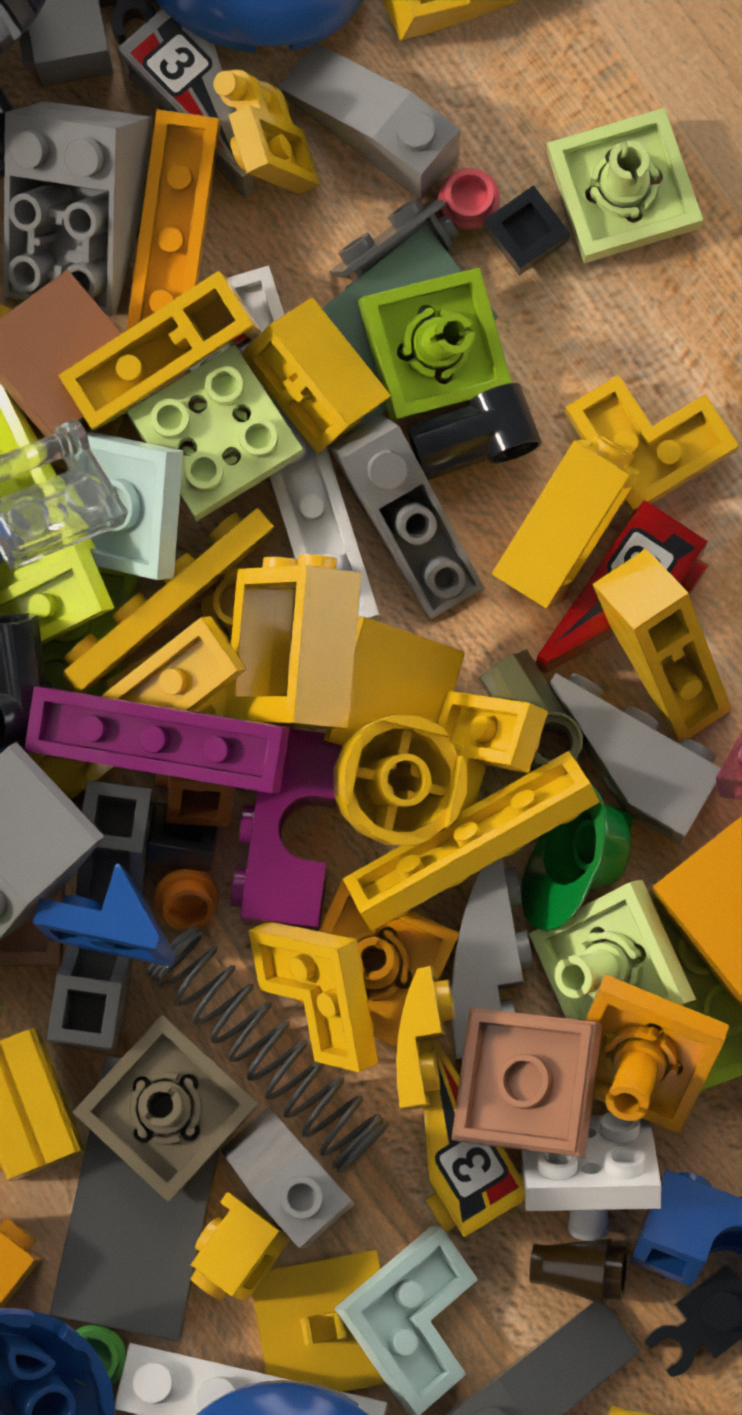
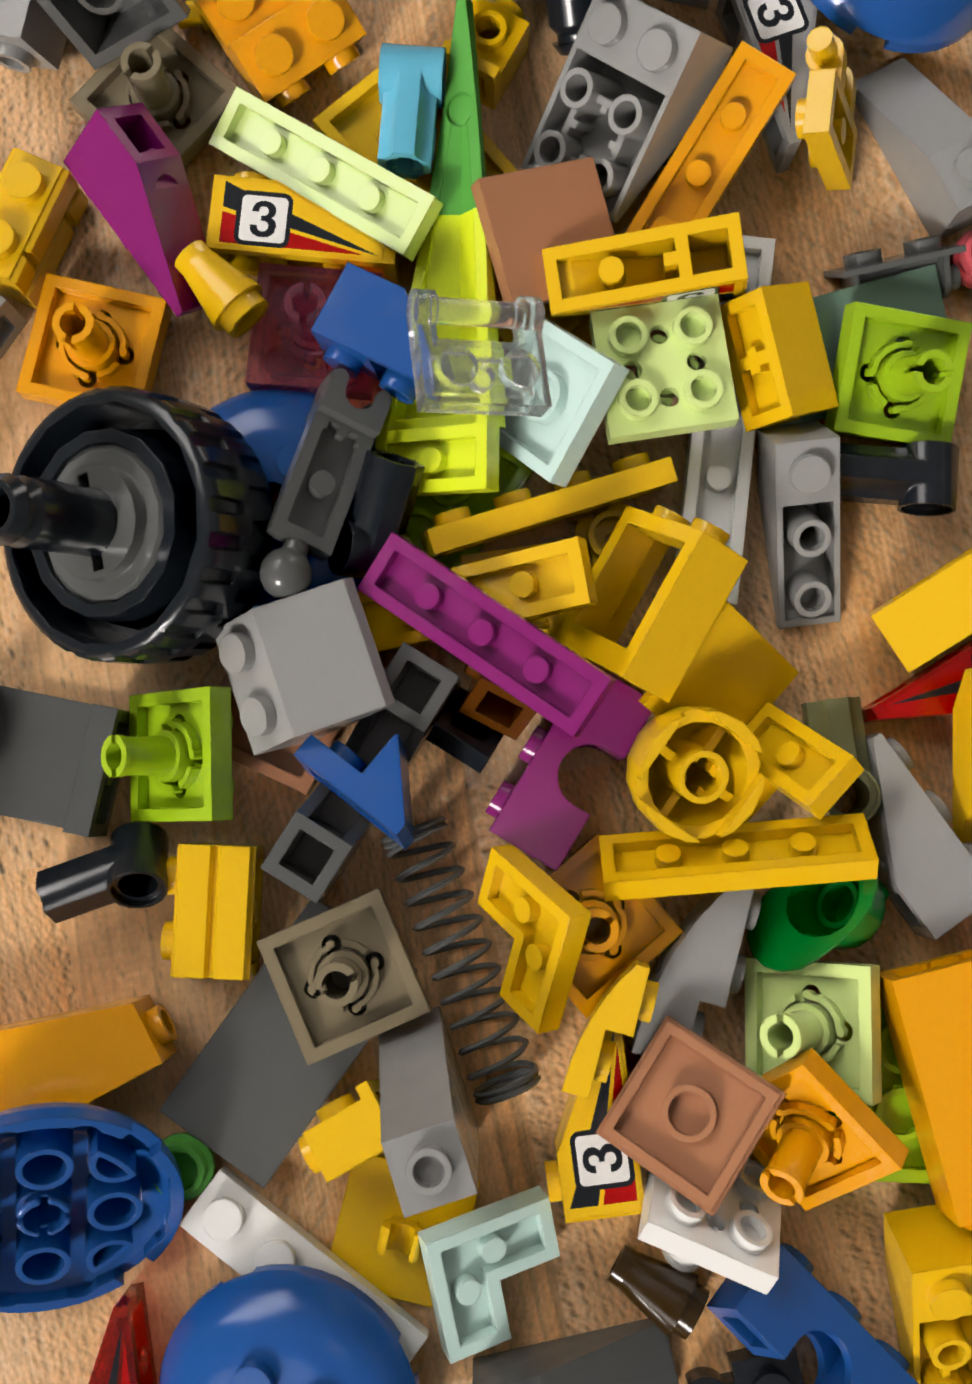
camera: 20 degrees right, 5 degrees up
orange plate [153,869,219,931] -> none

